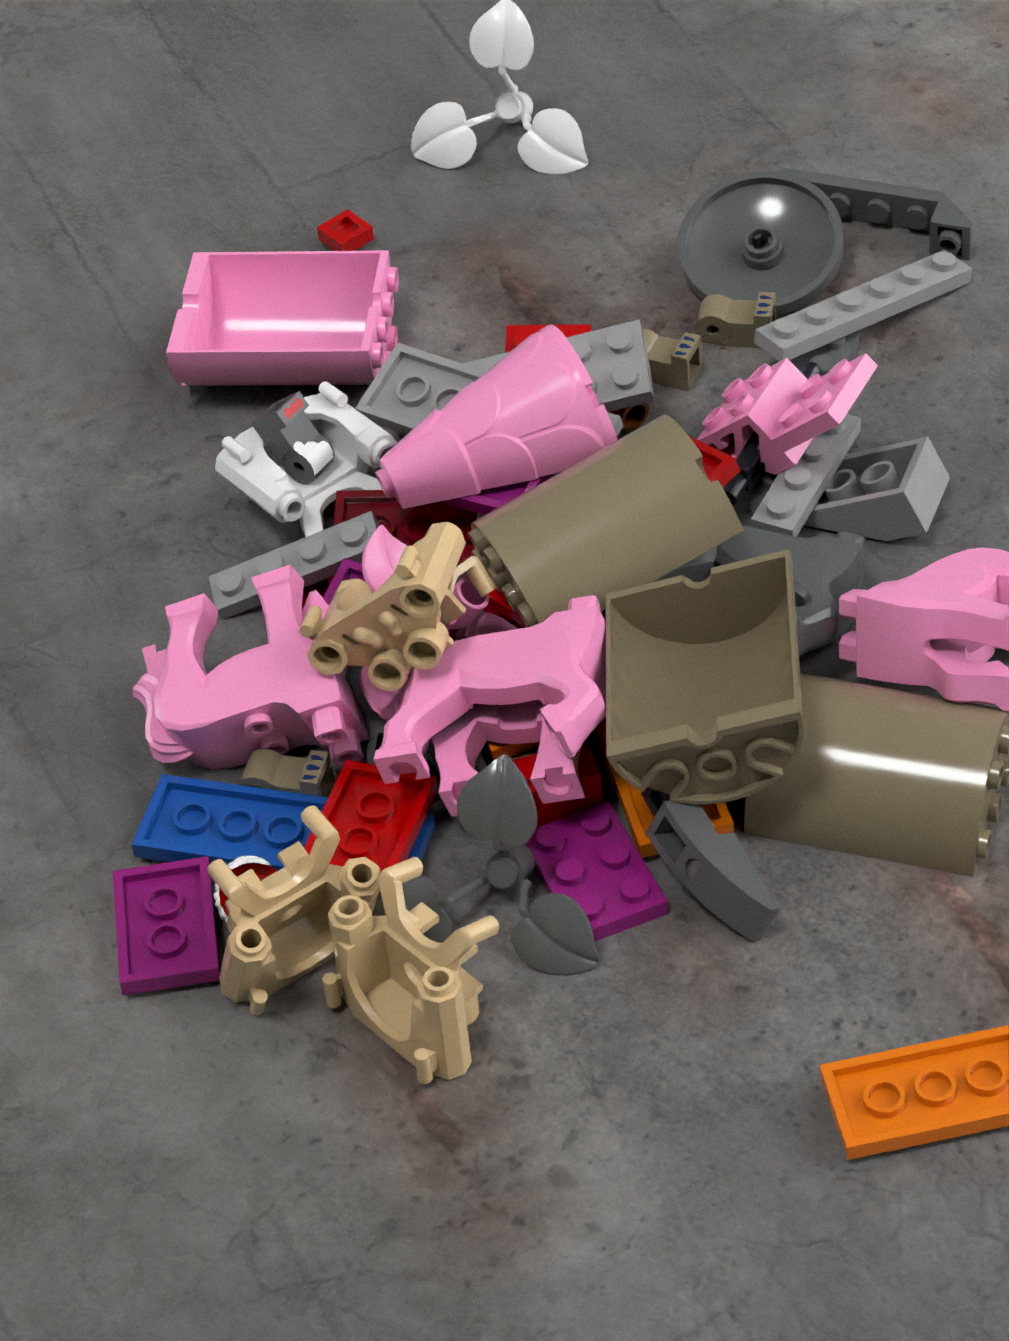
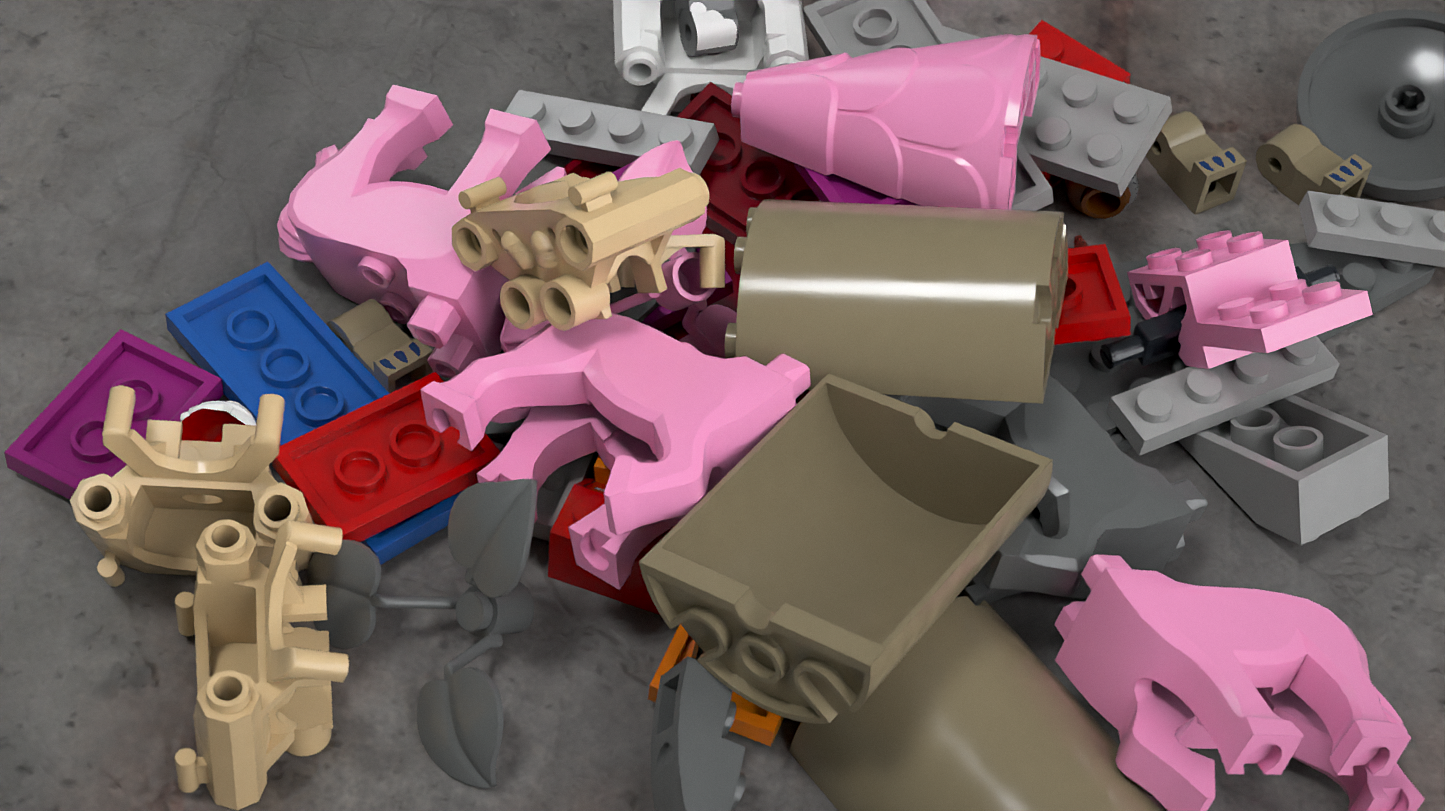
camera: 25 degrees right, 5 degrees up
magenta plate [524,801,669,942] -> none

